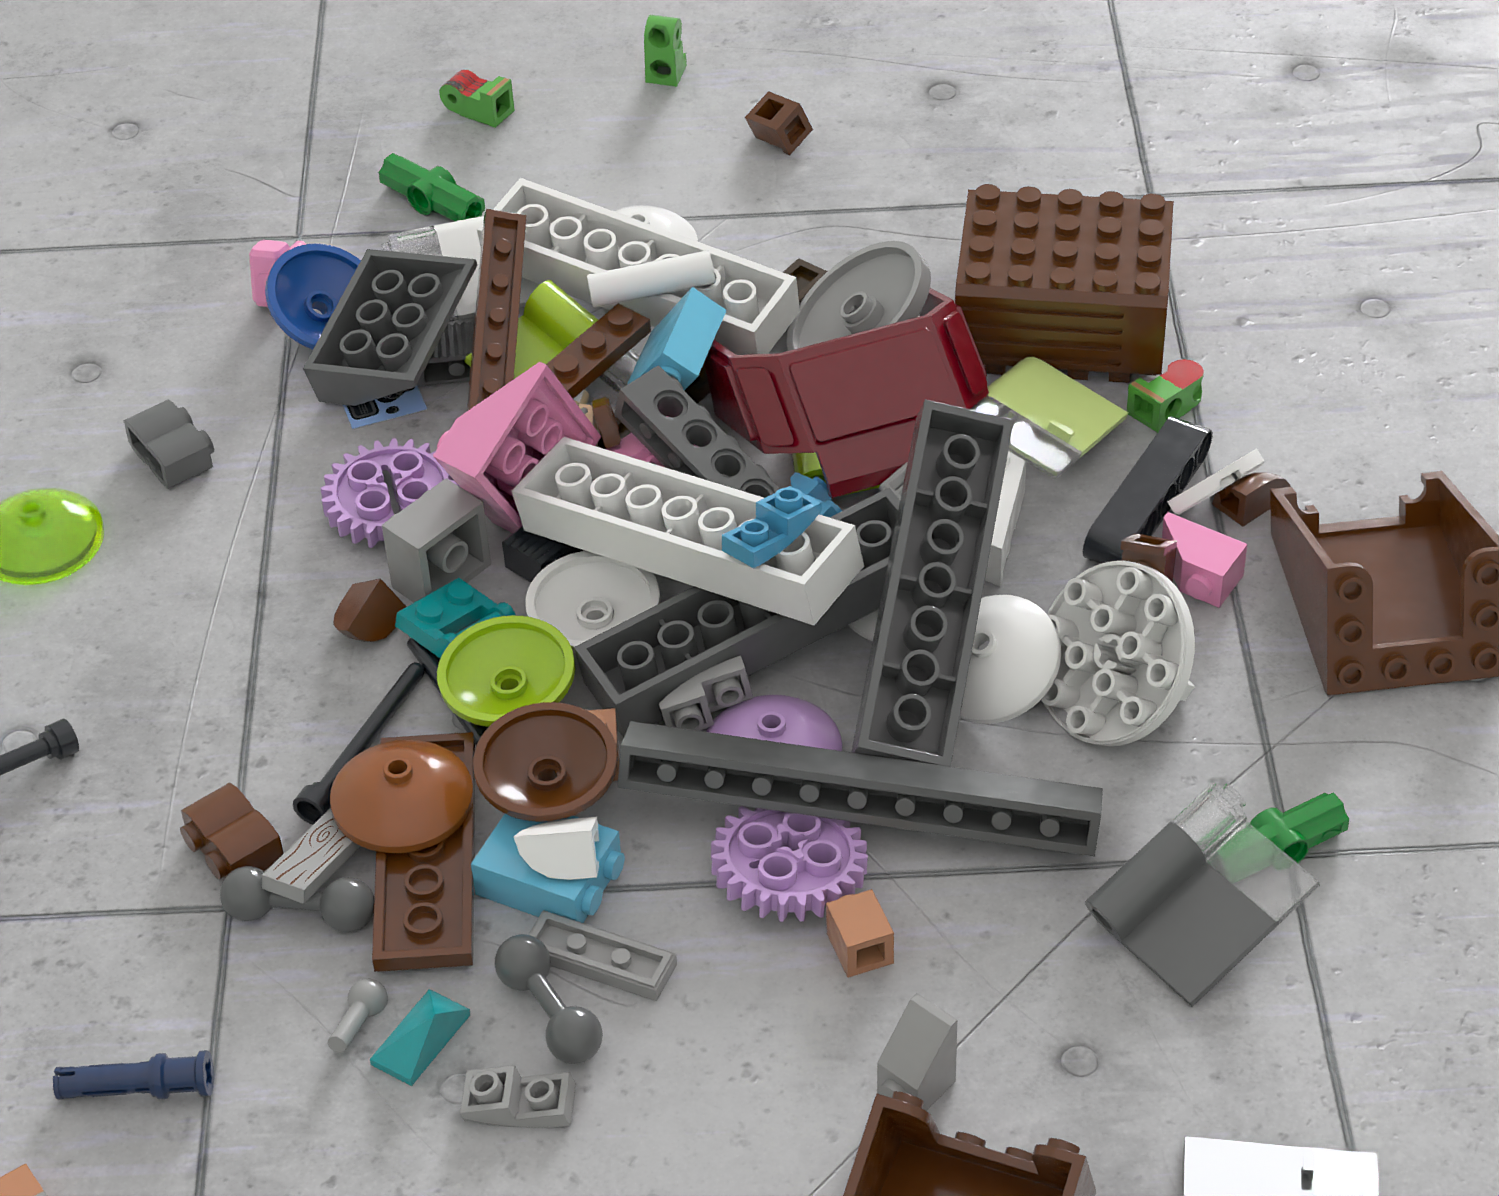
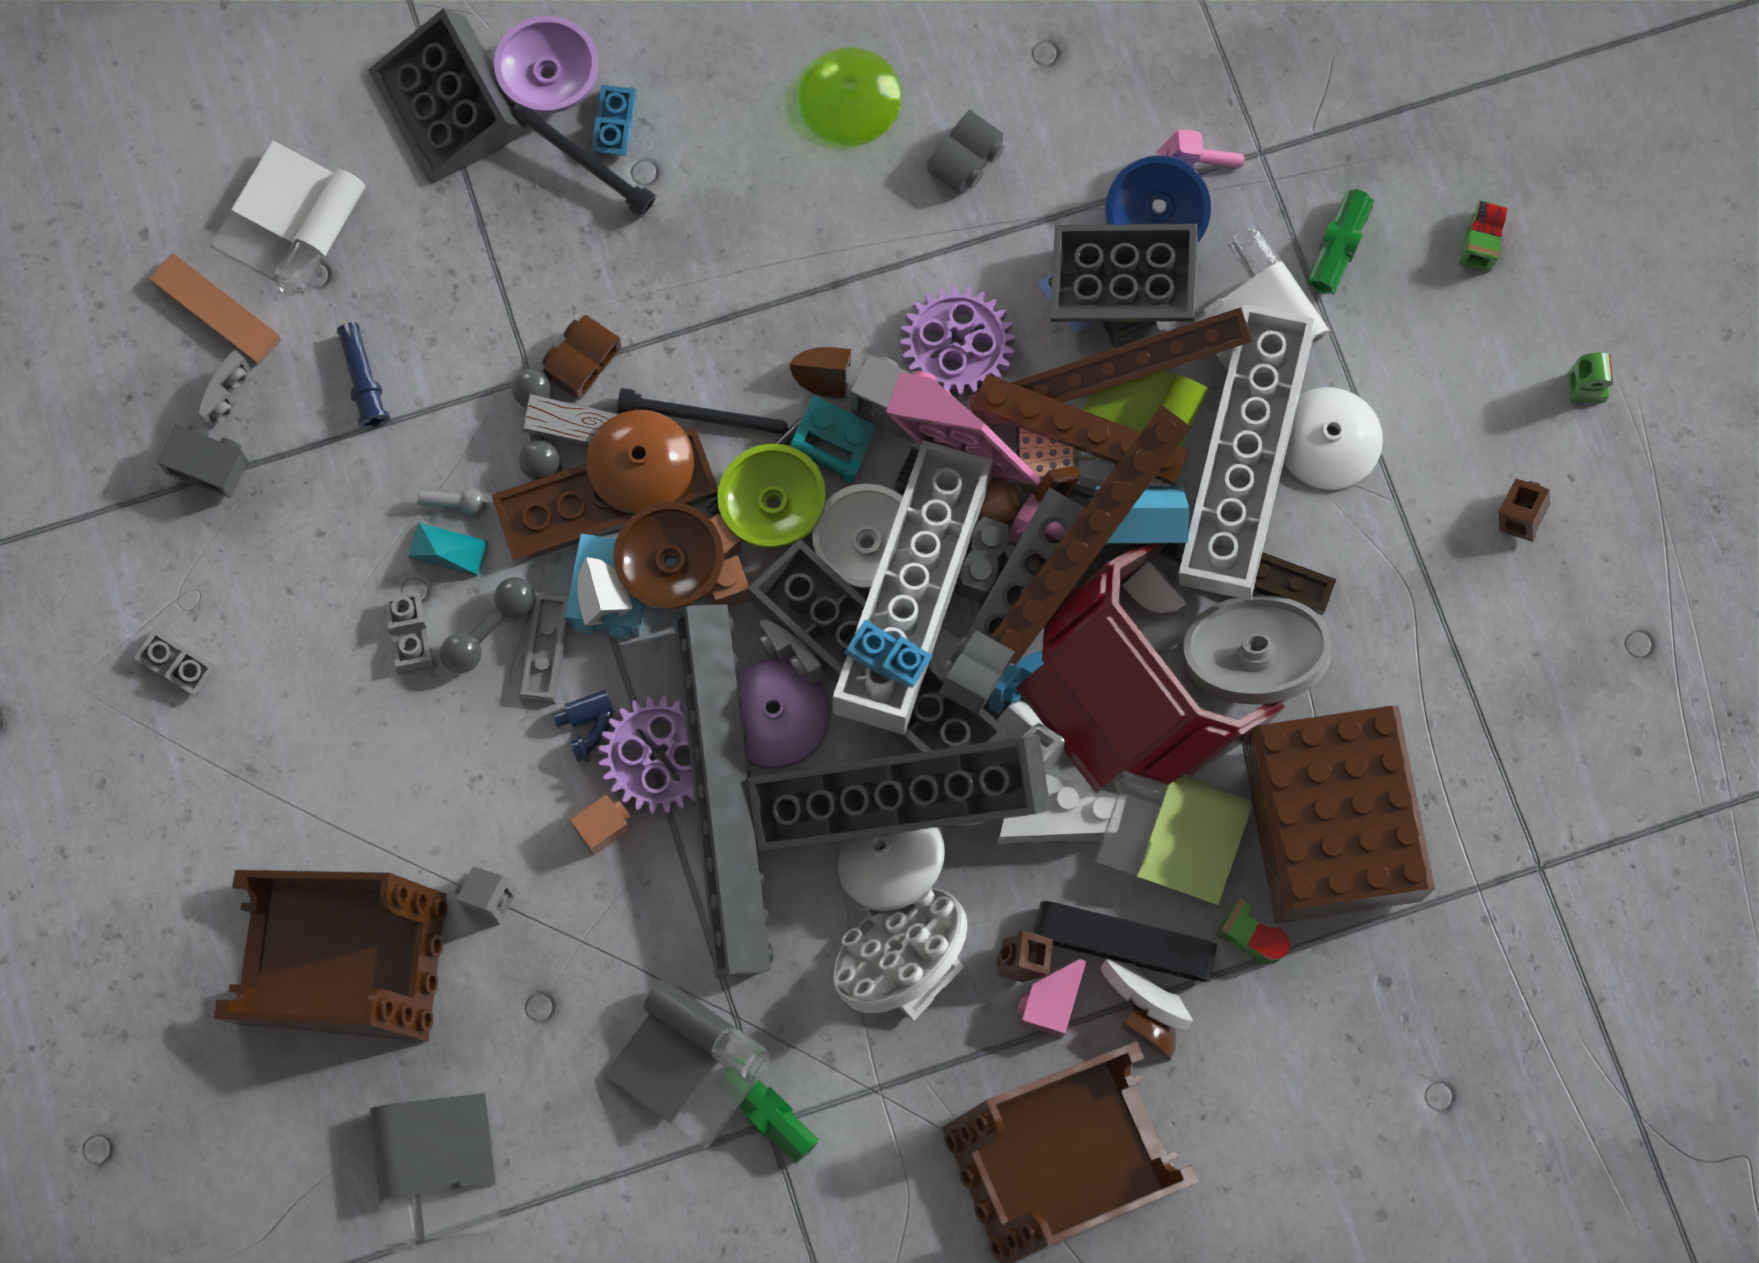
camera: 70 degrees right, 30 degrees up
white piece [586,250,715,308] -> none
none -> dark blue plant [552,689,614,762]
none -> dark grey brick [938,630,1015,714]
none -> reddish brown plate [990,405,1192,666]

